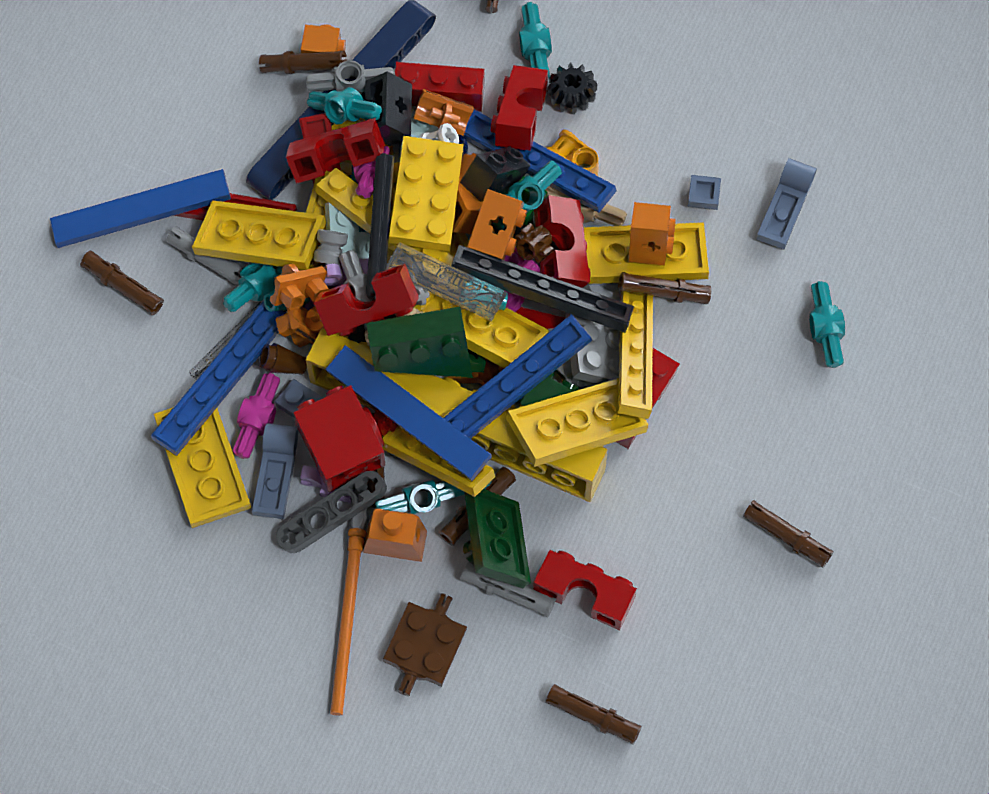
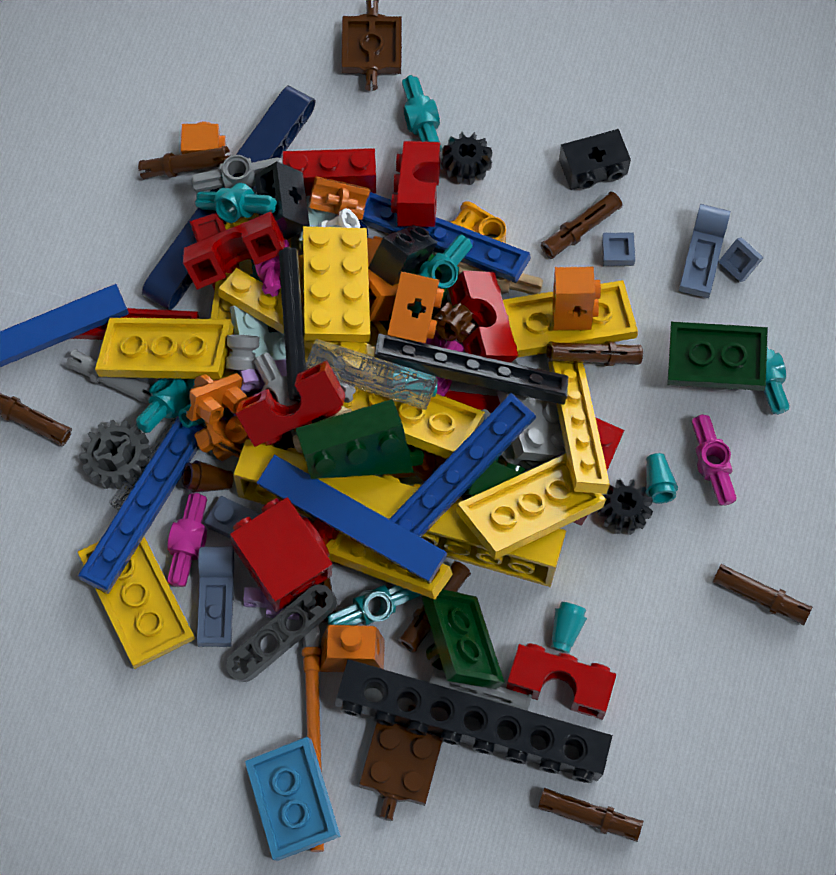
camera: 10 degrees left, 0 degrees up
none -> dark grey gear [79,420,152,489]
none -> dark azure plate [245,737,341,861]
none -> black brick [335,659,613,783]
none -> reddish brown pin [541,191,623,259]
none -> teal cone [550,601,587,654]
none -> black brick [559,129,631,190]
none -> black gear [597,479,653,535]
none -> teal cone [646,453,678,504]
none -> dark green plate [667,321,768,391]
none -> dark pink axle [692,414,737,506]
none -> sand blue plate [718,237,764,282]

